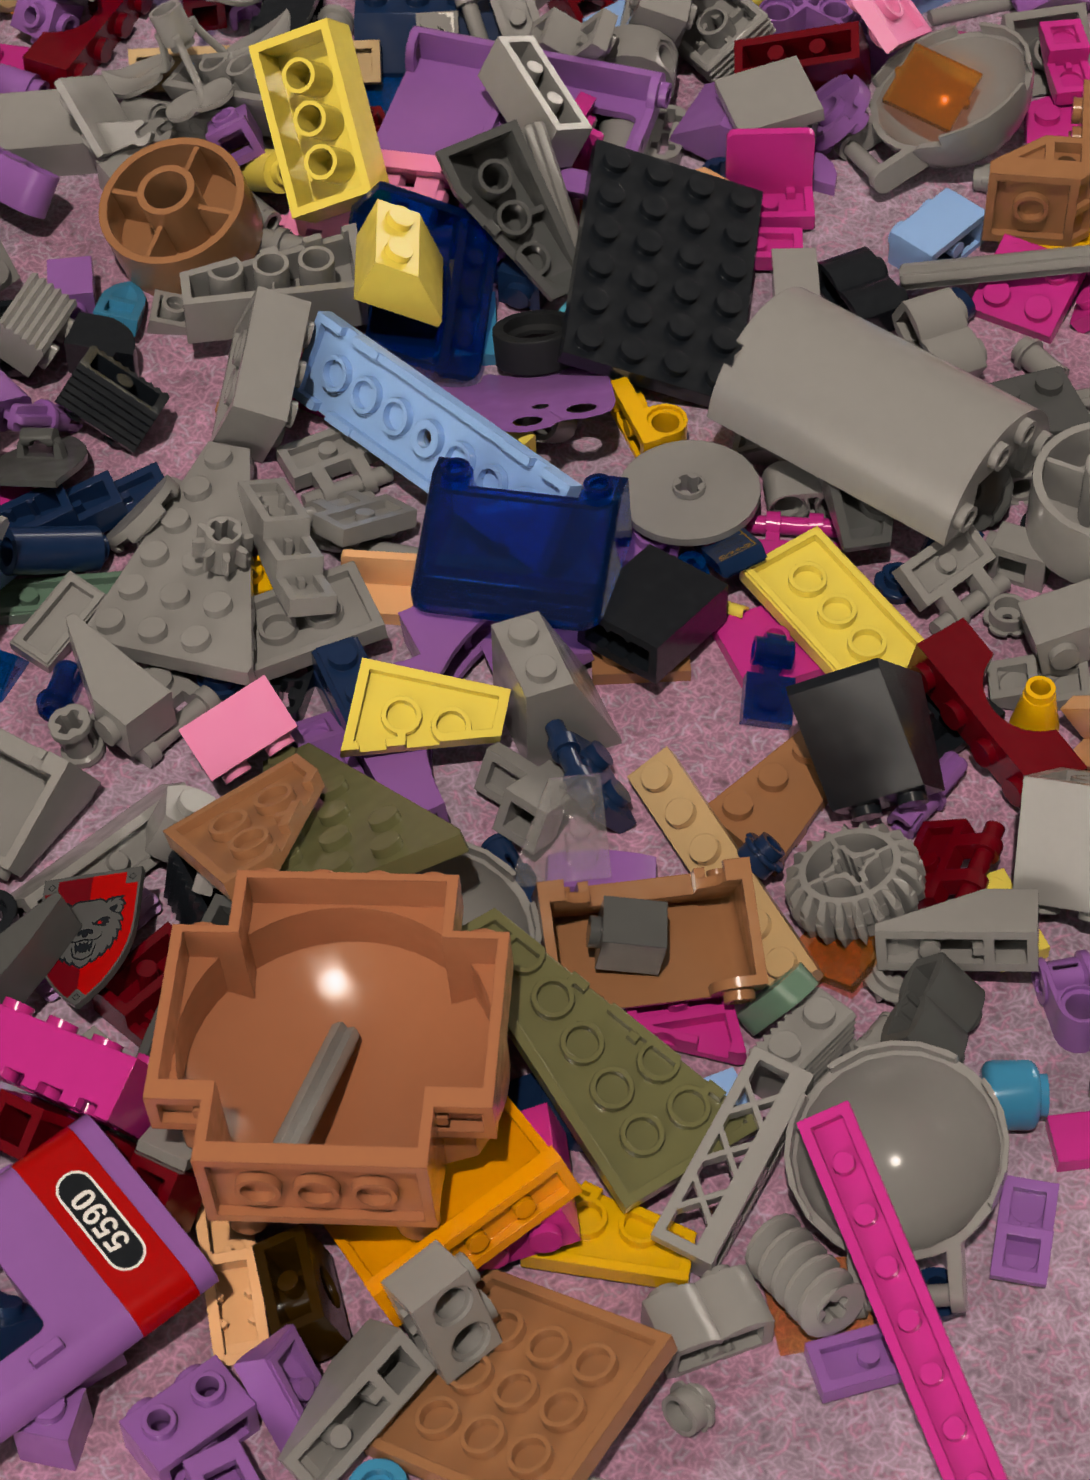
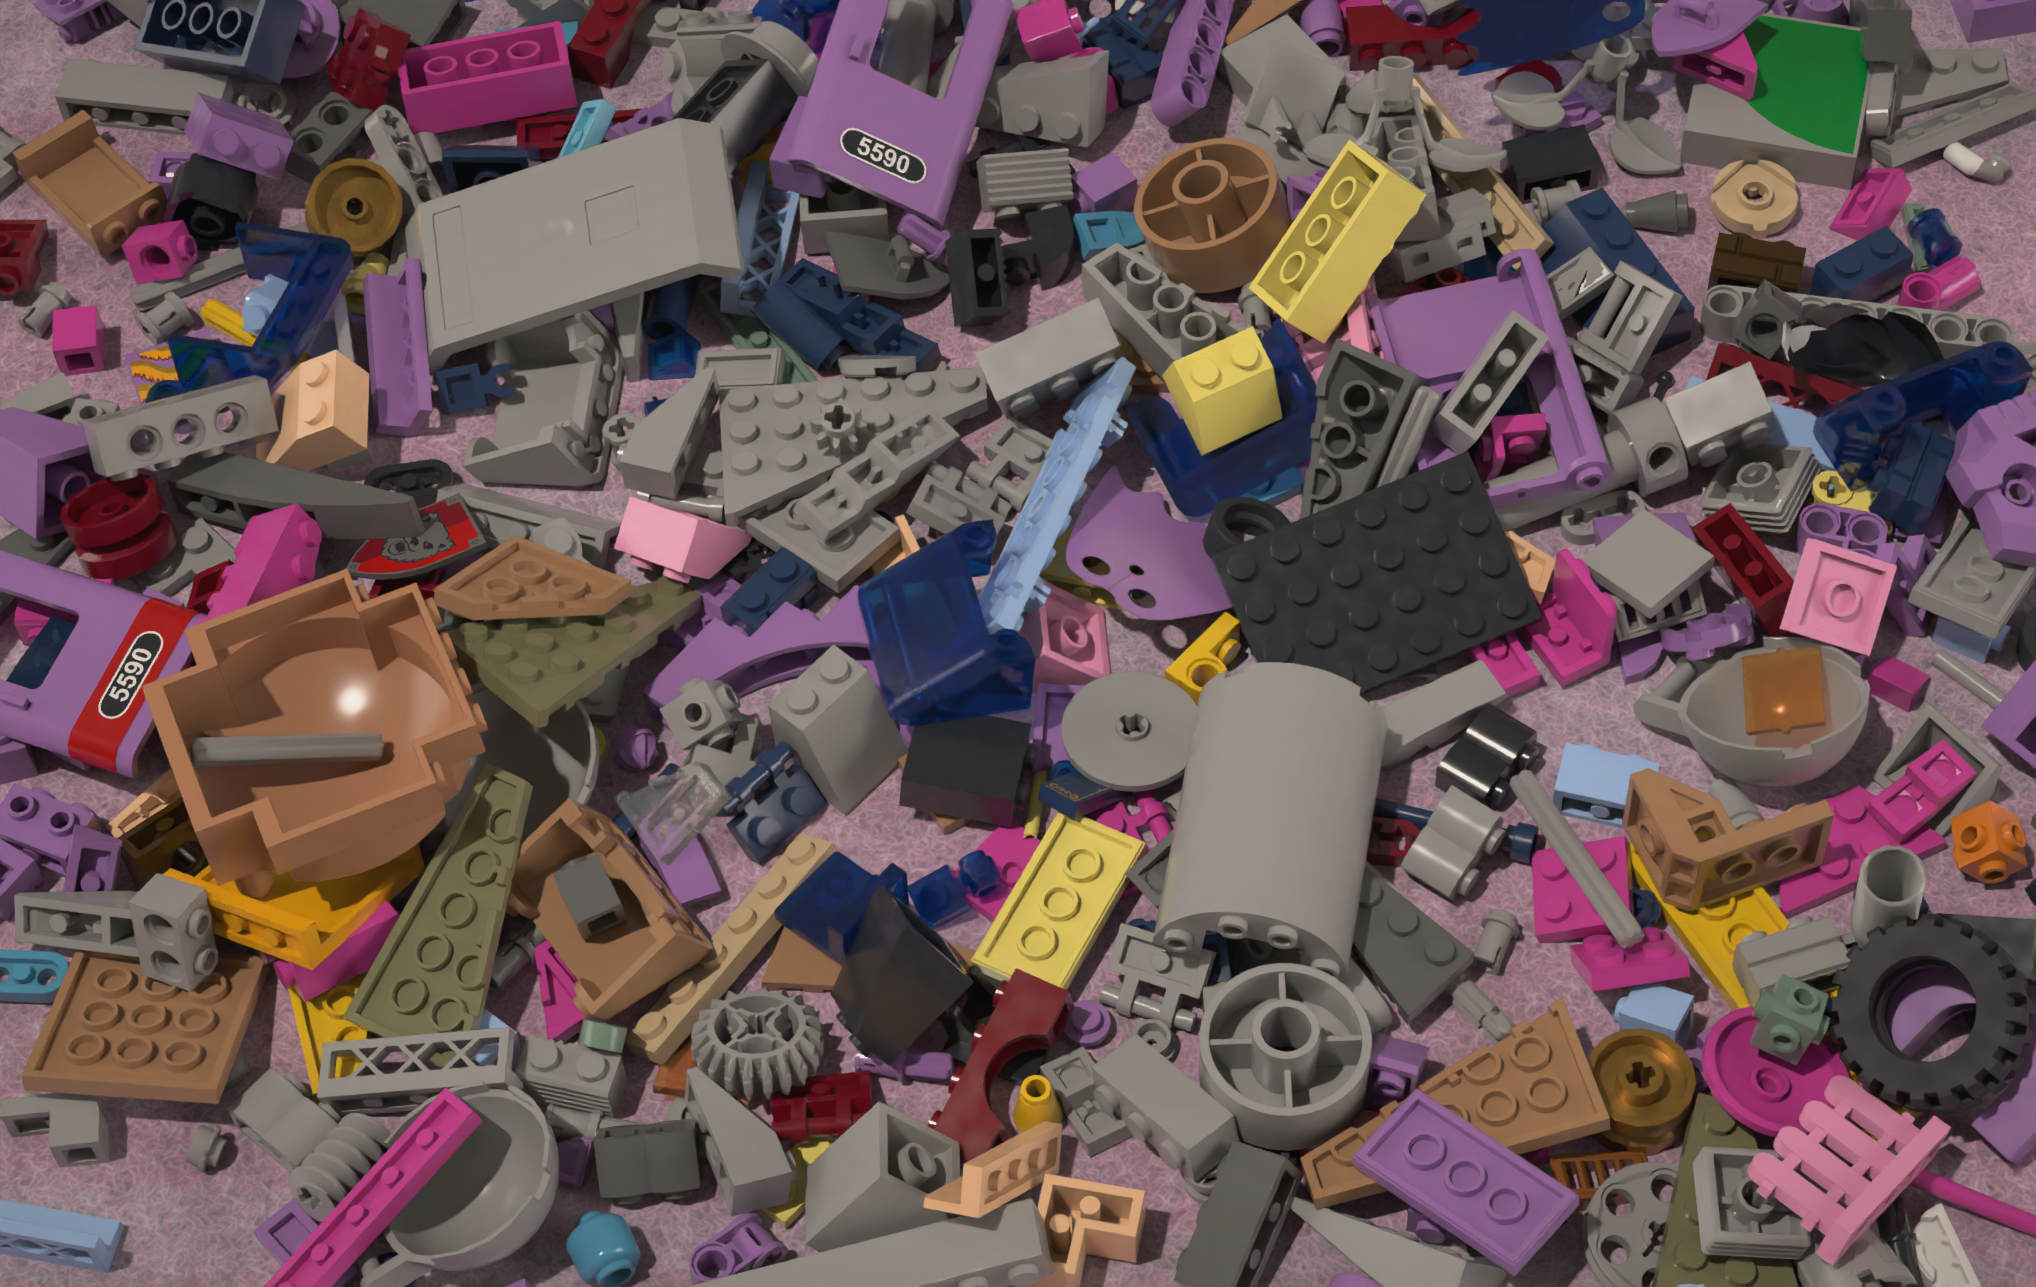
camera: 65 degrees right, 5 degrees up
light yellow wing [340,657,511,758] -> none
light grey brick [529,7,618,61] -> none
dark blue plate [737,832,785,880] -> none
none -> light grey brick [659,677,745,750]
none -> clear blue bracket [774,852,909,966]

